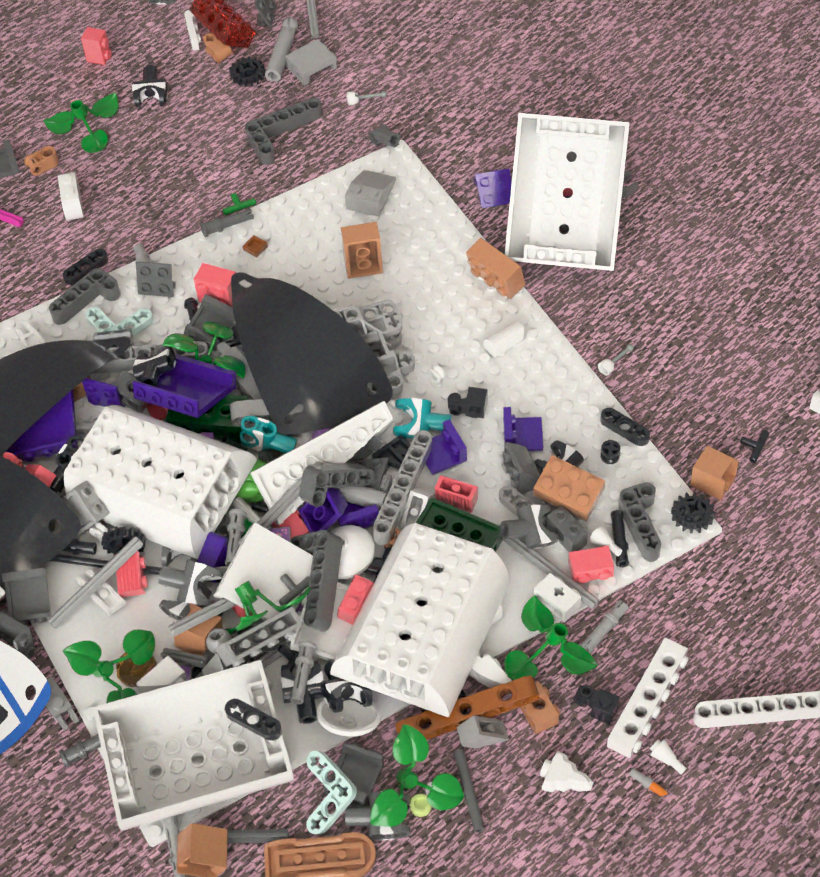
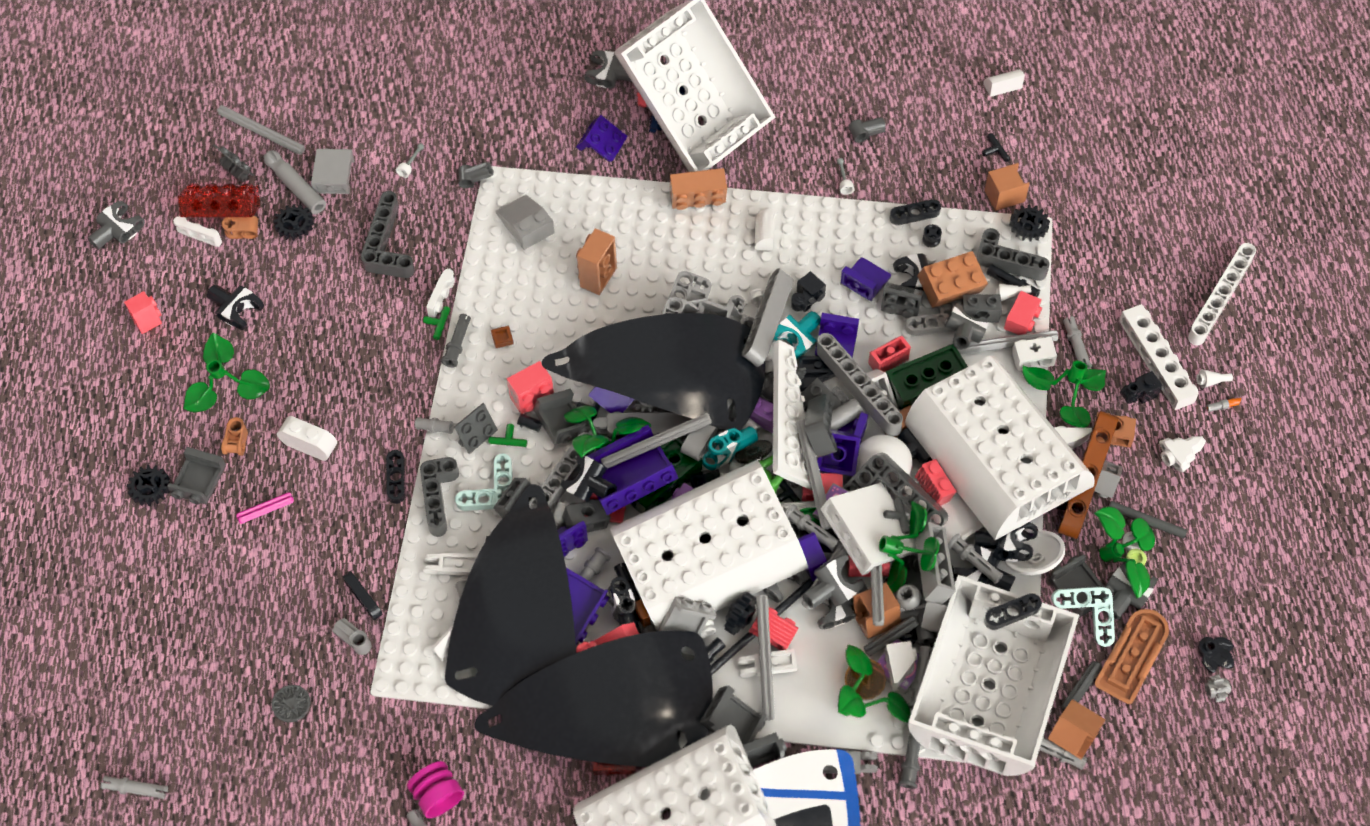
camera: 55 degrees left, 5 degrees up
none -> white hinge [426,269,455,318]
none -> green piece [488,424,528,447]
none -> light grey axle [601,413,712,469]
none -> light grey beam [742,268,794,367]
none -> dark grey piece [848,117,886,143]

